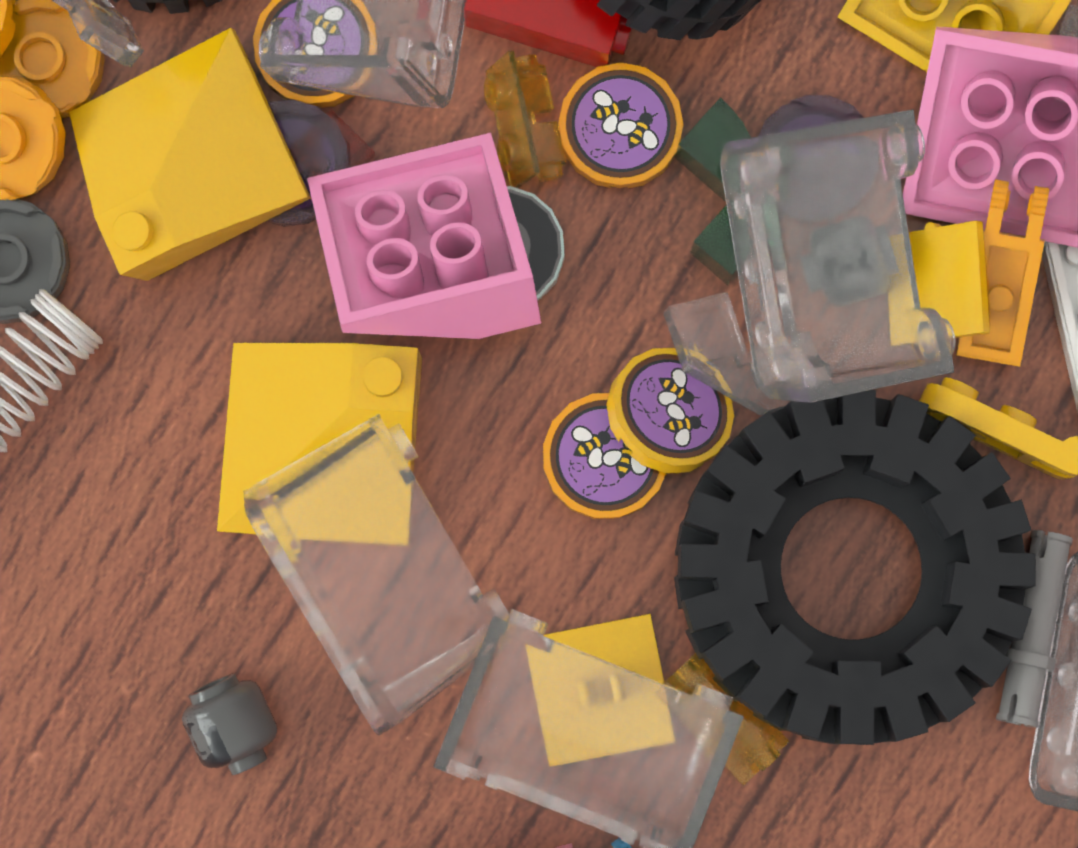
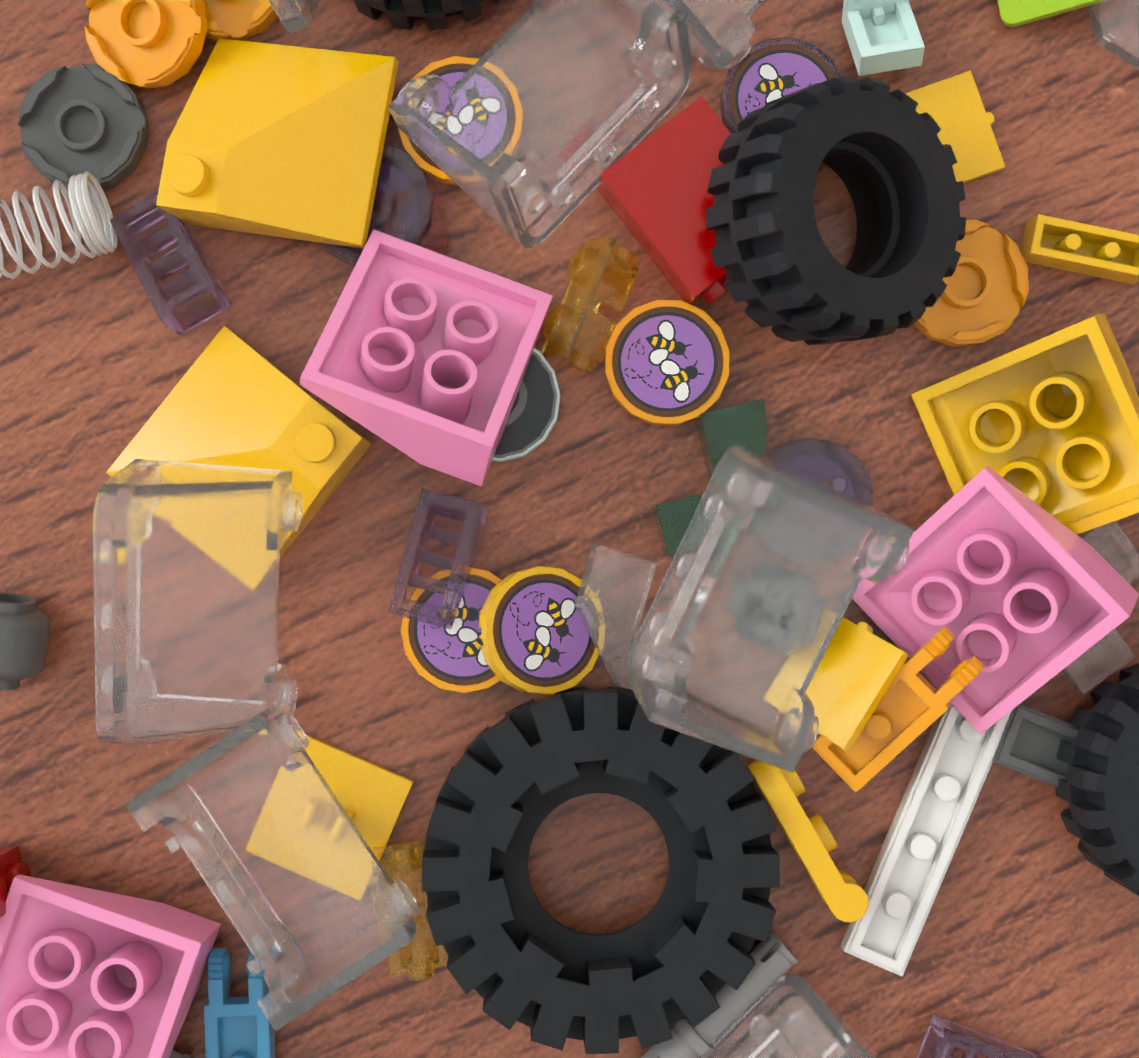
camera: 30 degrees right, 5 degrees up
none -> slope [110,190,231,335]
none -> slope [387,488,489,629]

